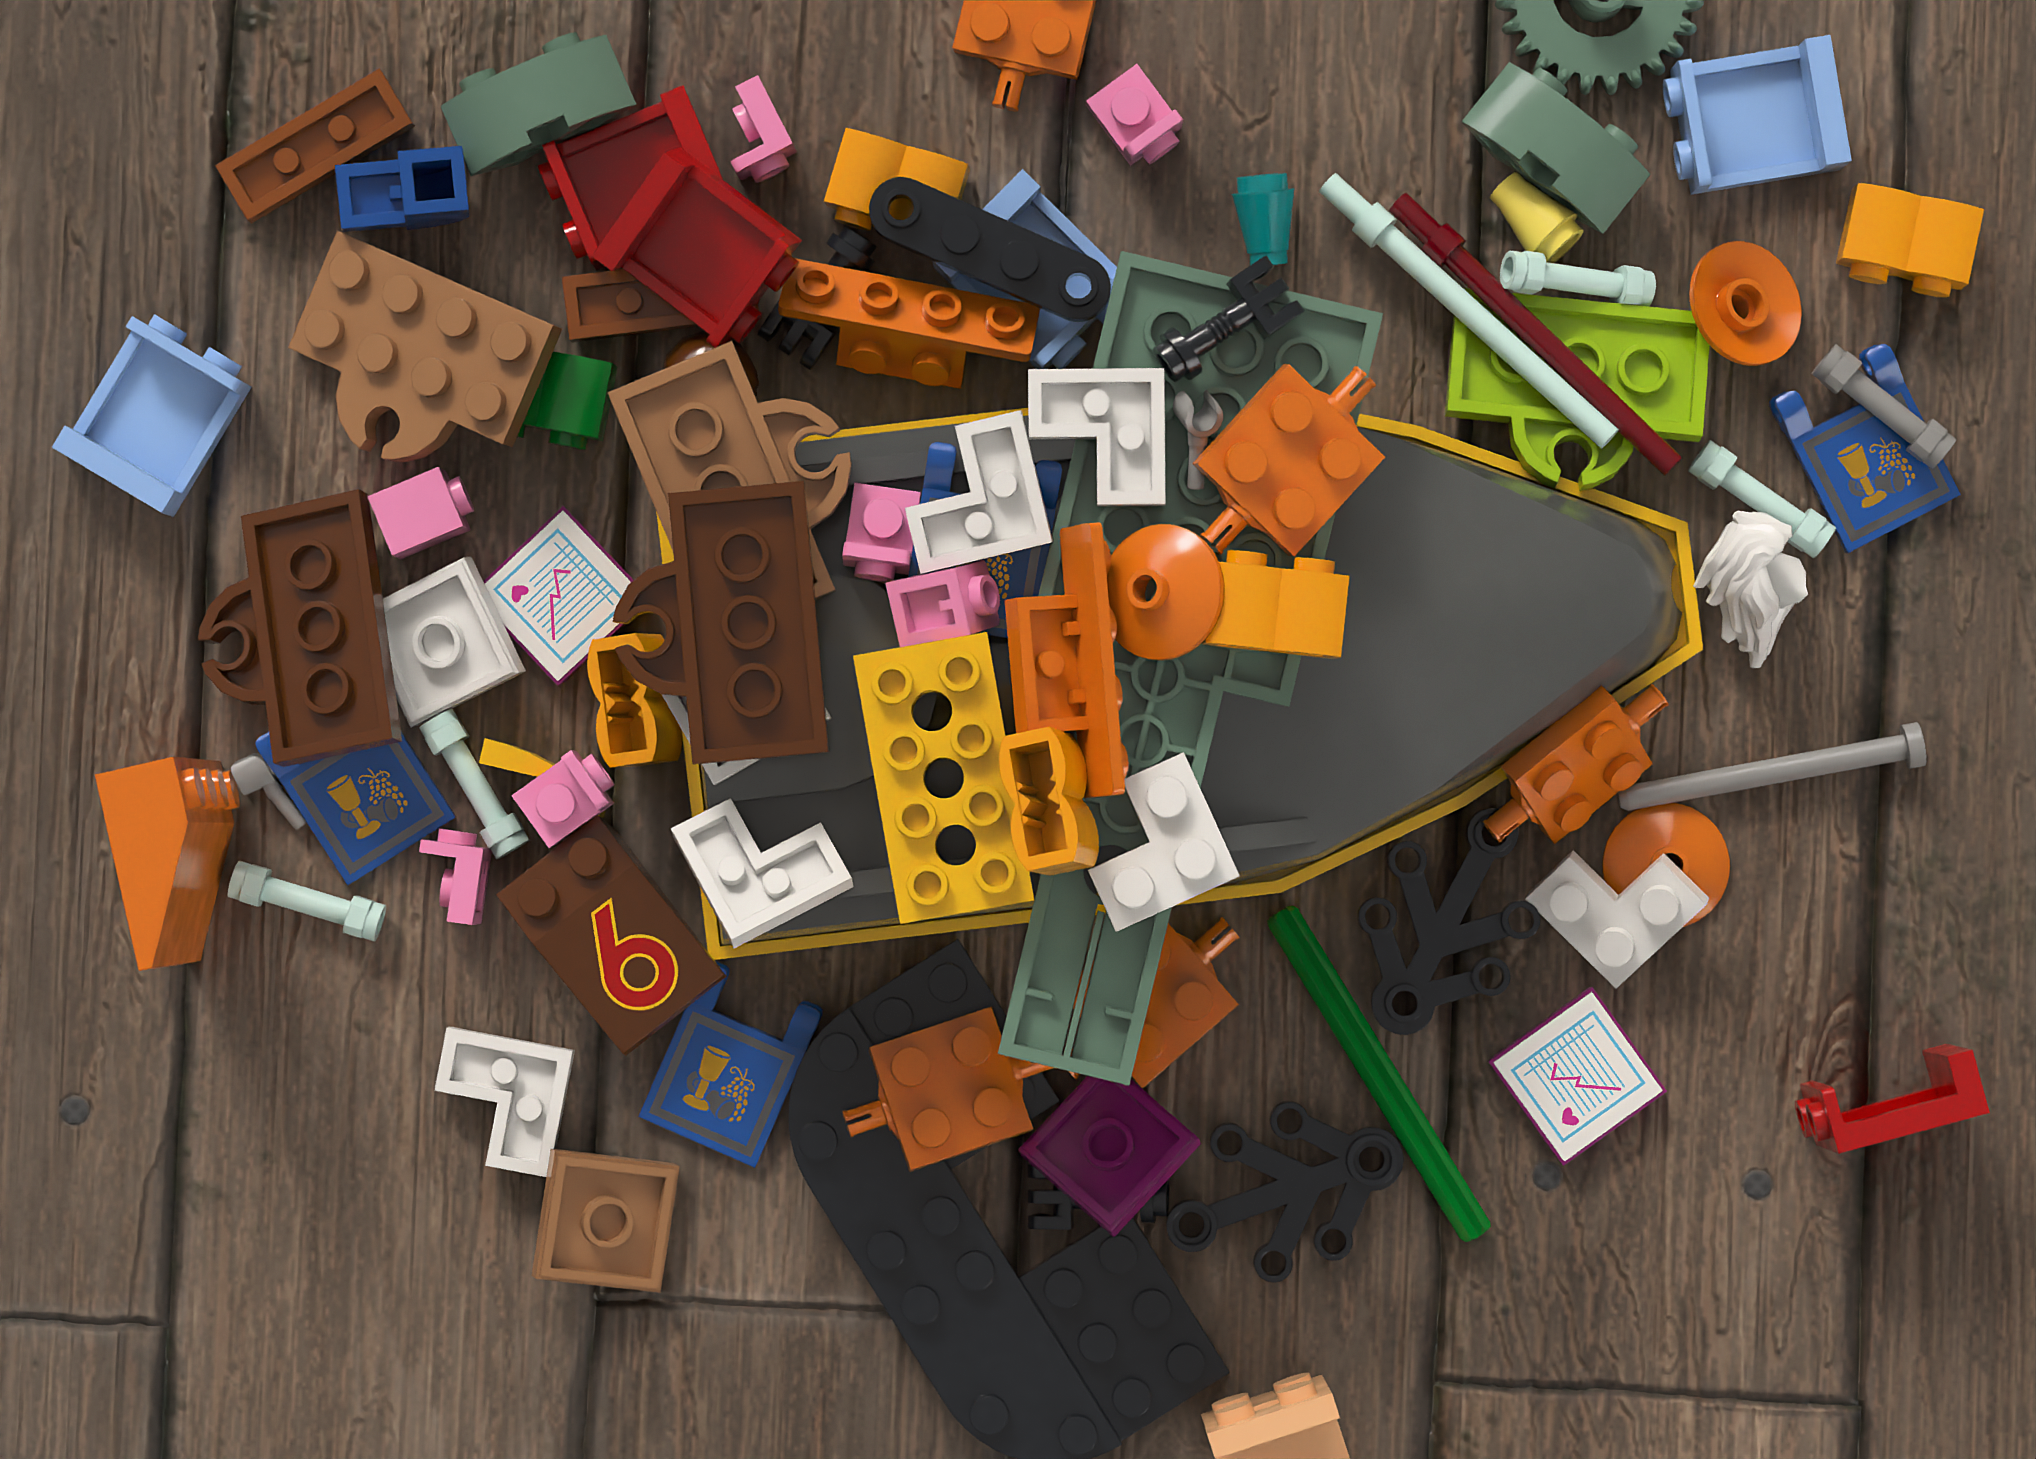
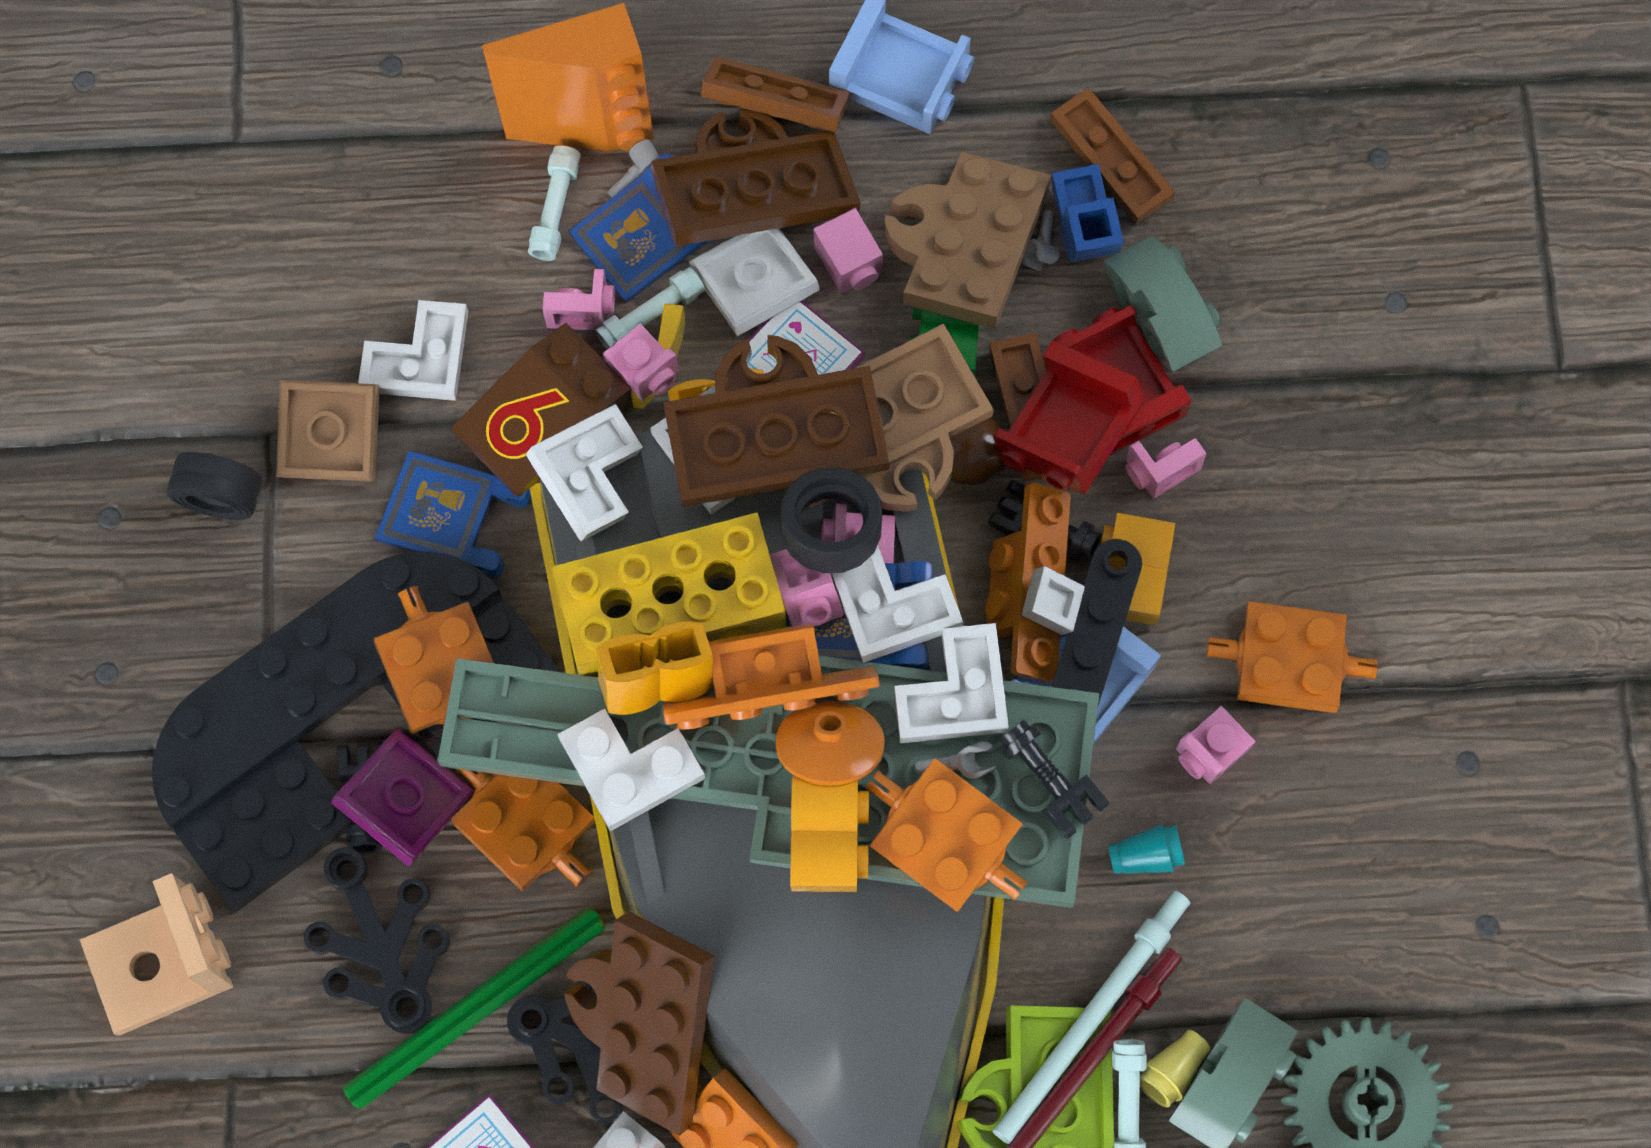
camera: 80 degrees right, 15 degrees down
none -> black tyre [167,452,262,520]
none -> reddish brown plate [564,911,715,1136]
none -> dark orange plate [701,56,850,132]
none -> black tyre [781,467,882,573]
none -> white plate [1021,566,1085,635]
none -> light grey hand [1022,210,1060,271]

